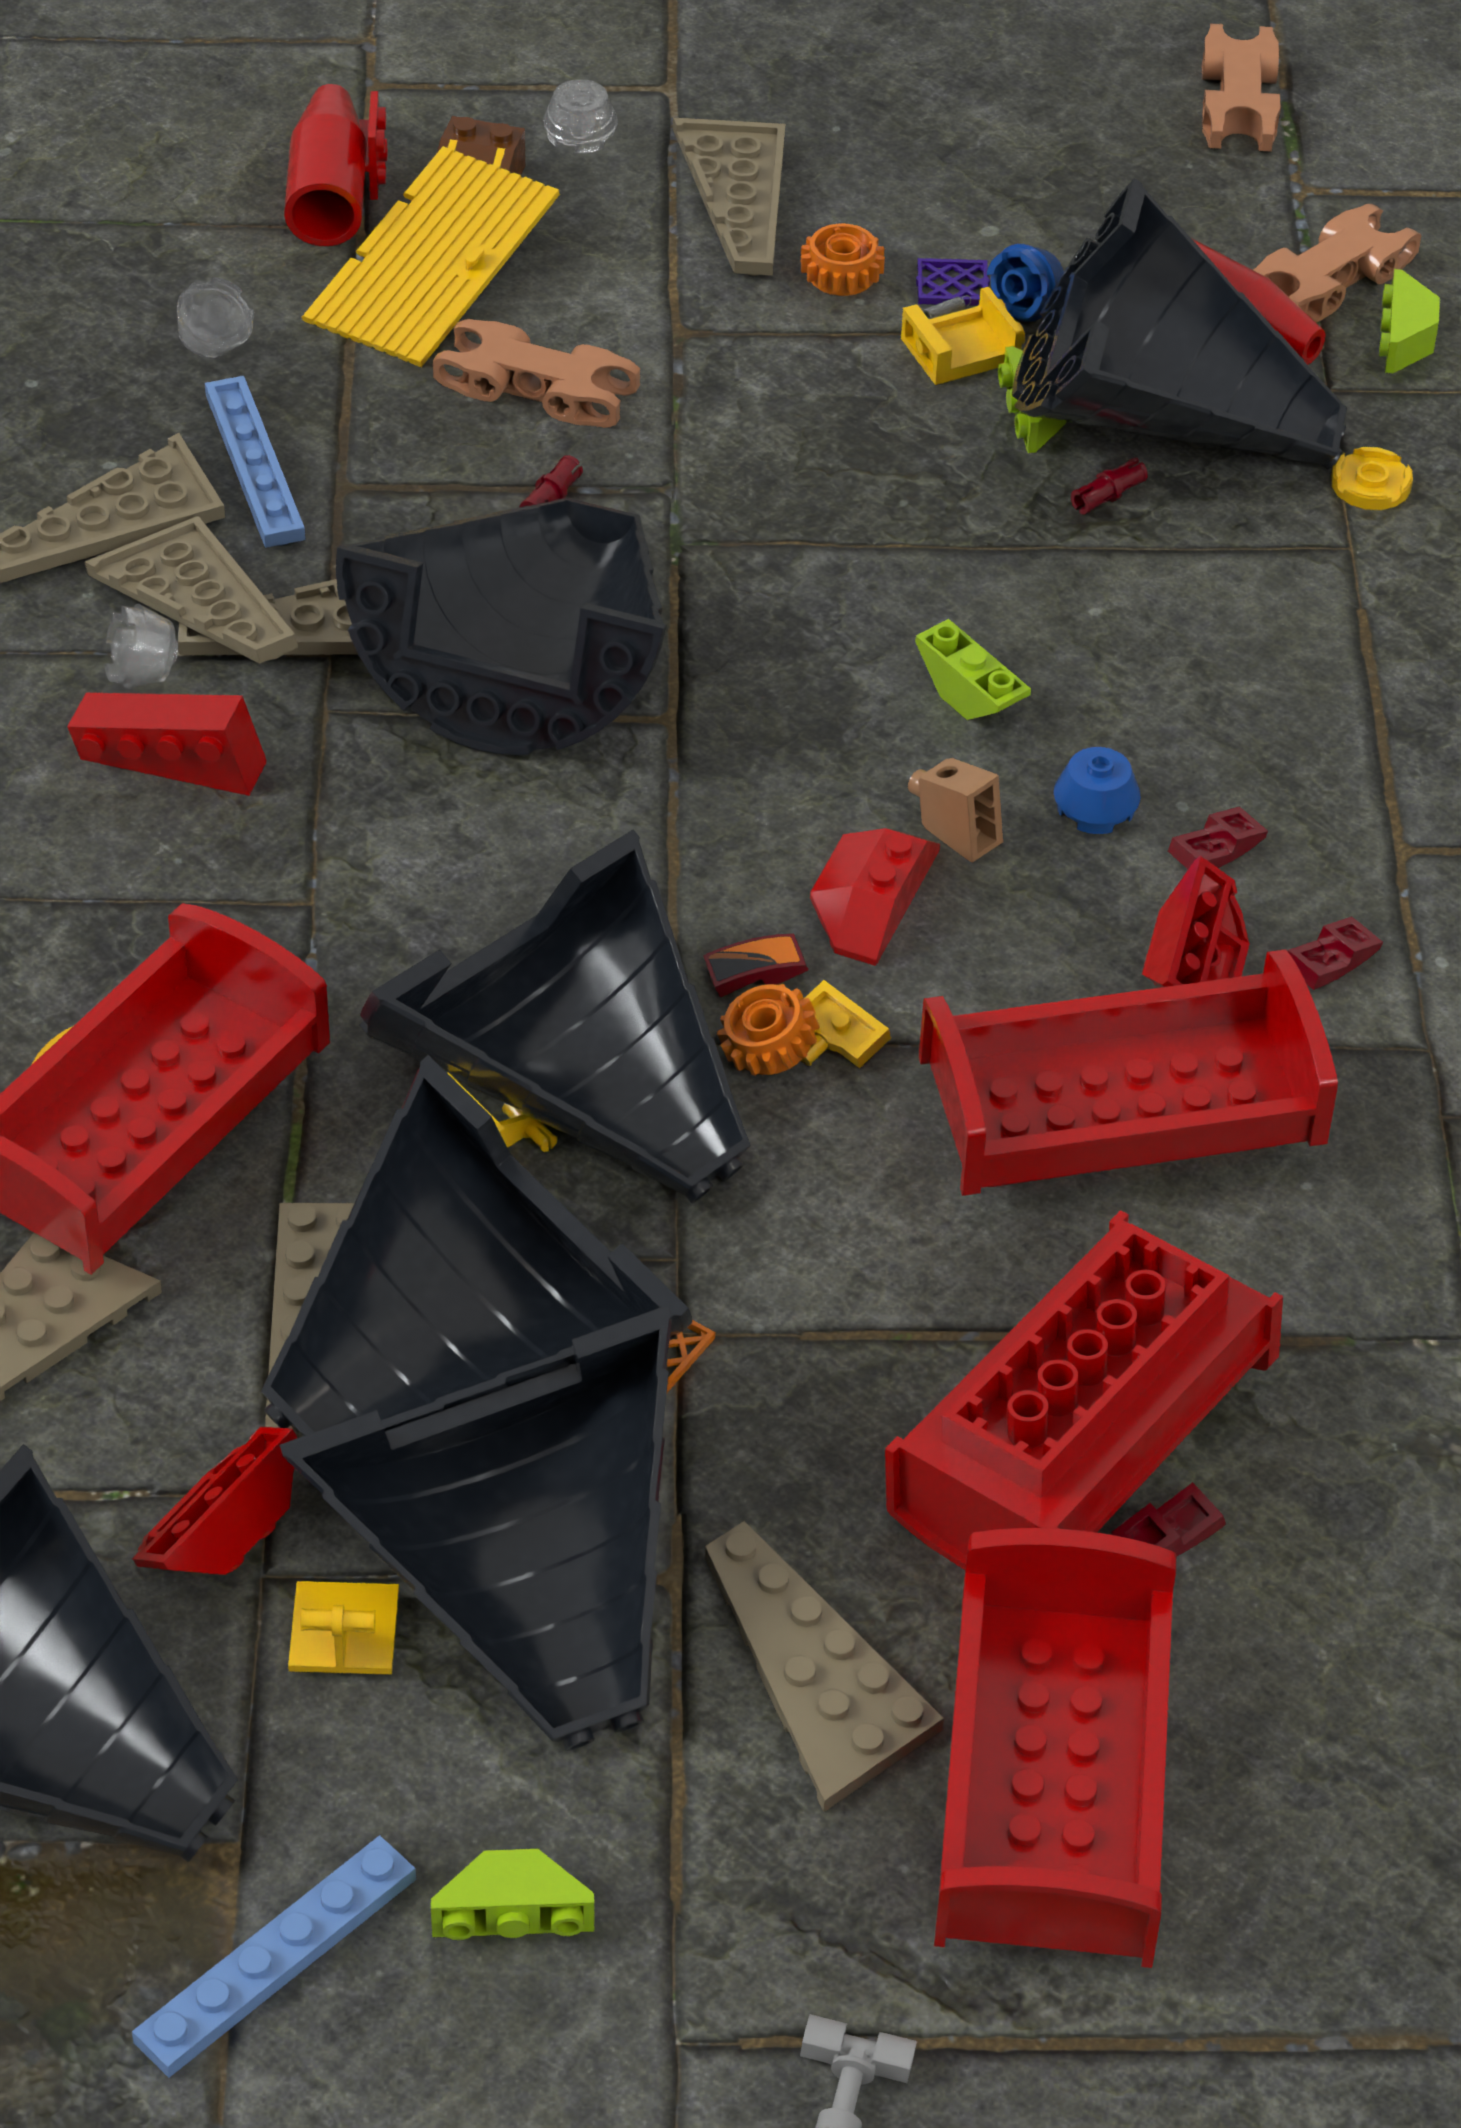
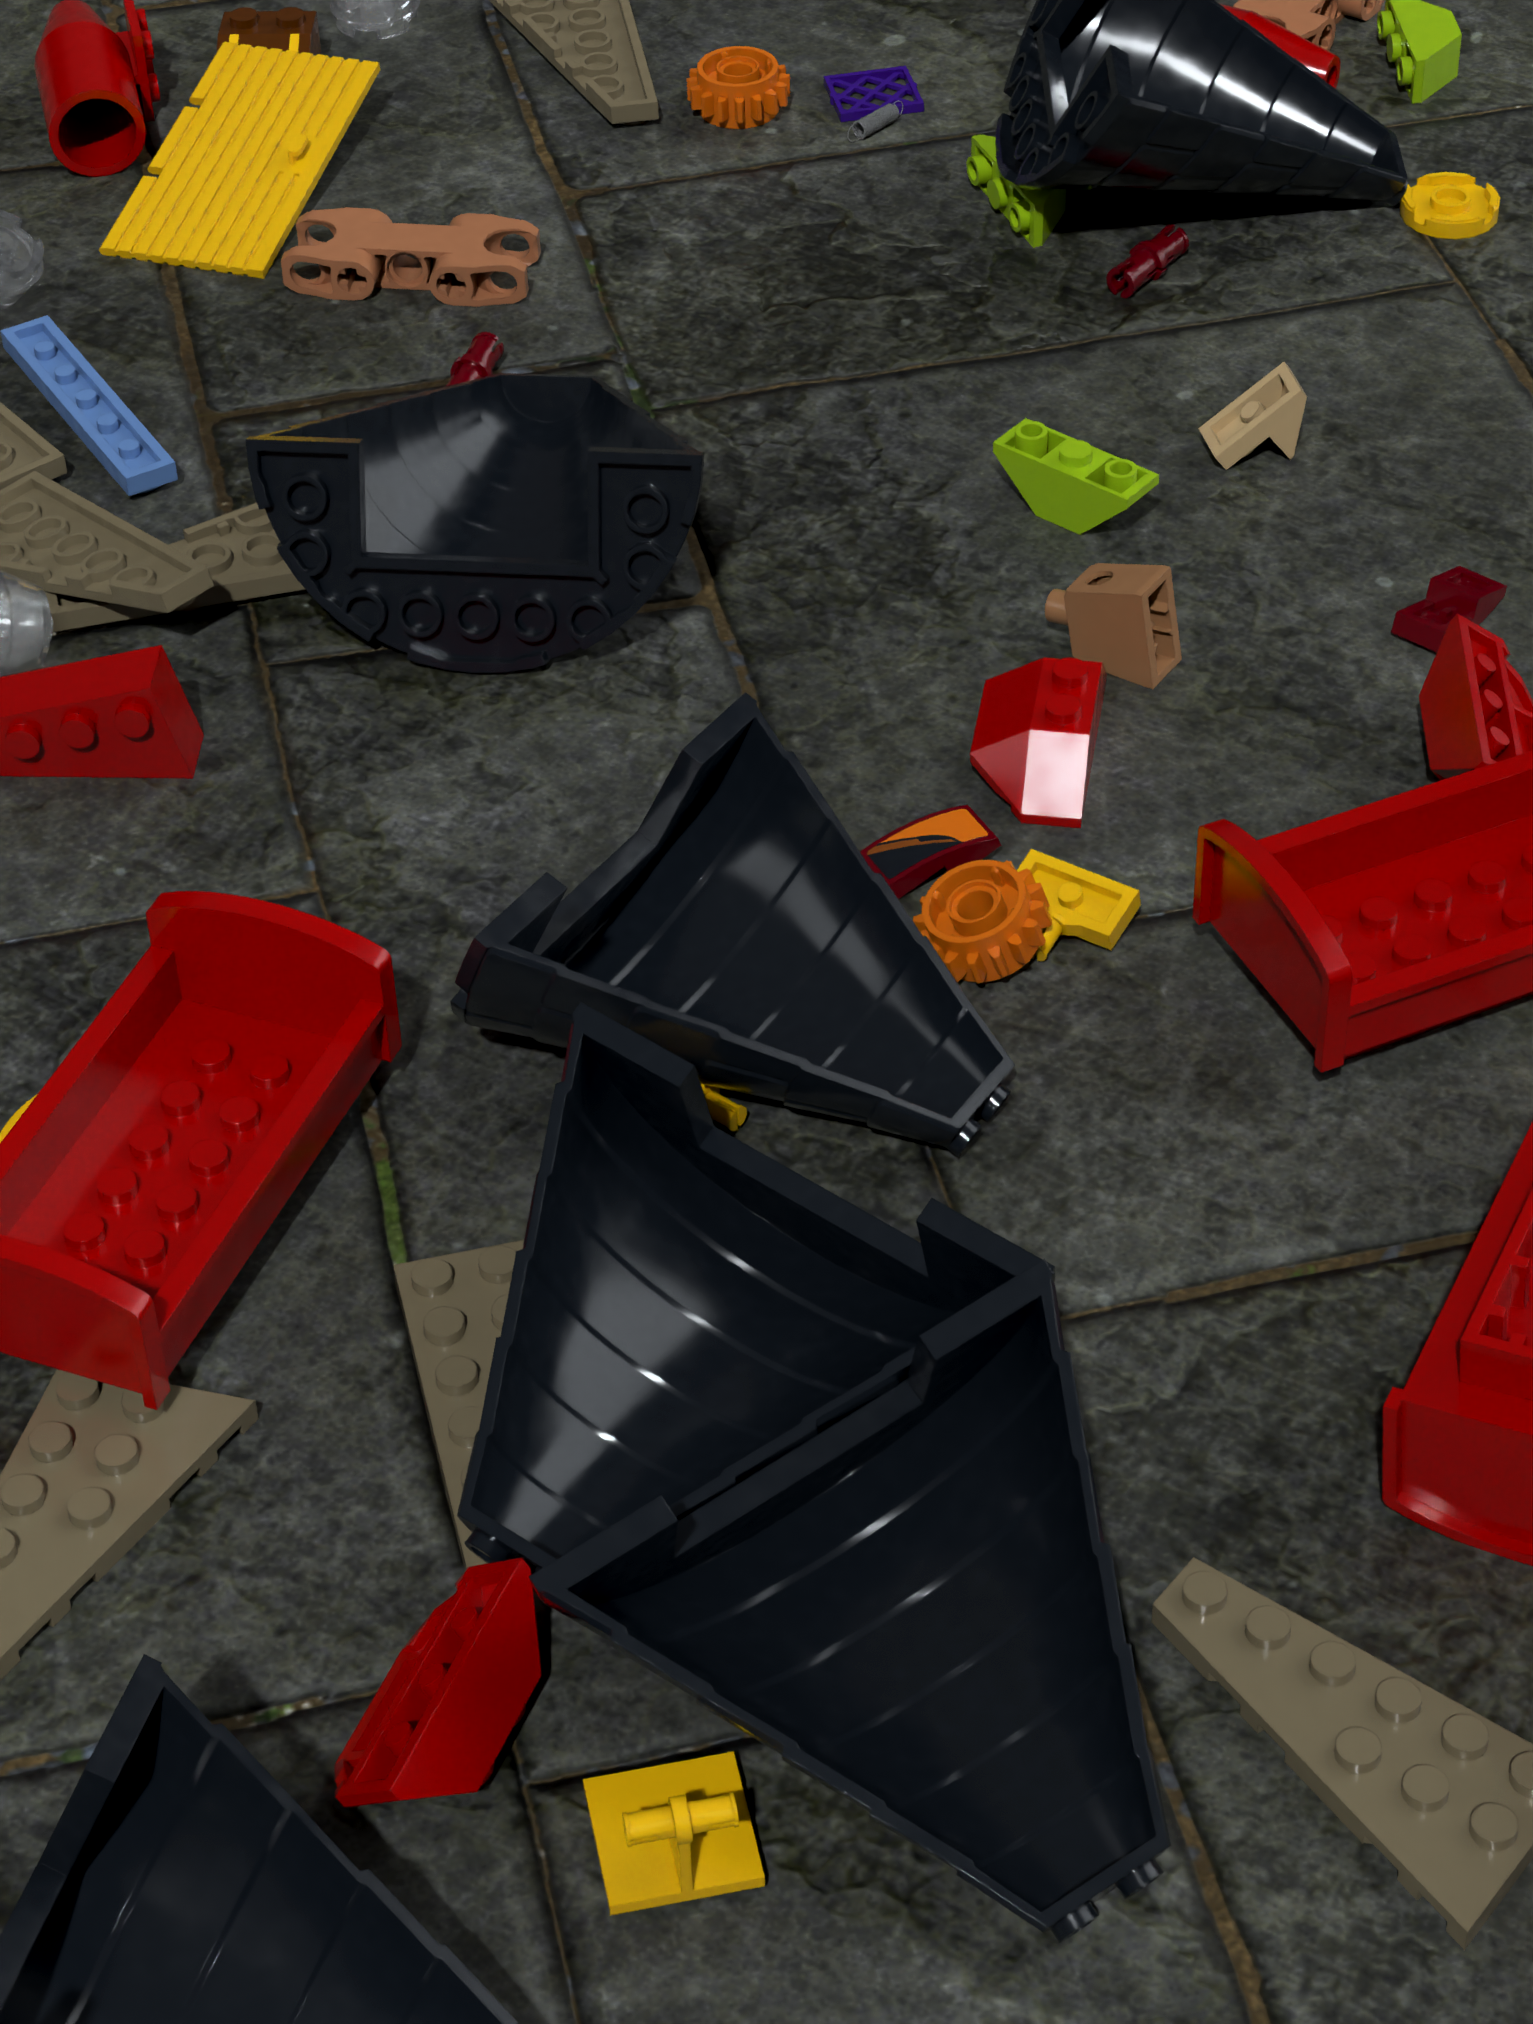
camera: 10 degrees left, 5 degrees down
yellow panel [901,287,1025,385] -> none
blue cone [987,244,1064,322] -> none
blue cone [1054,747,1141,834] -> none
none -> tan slope [1198,362,1307,470]

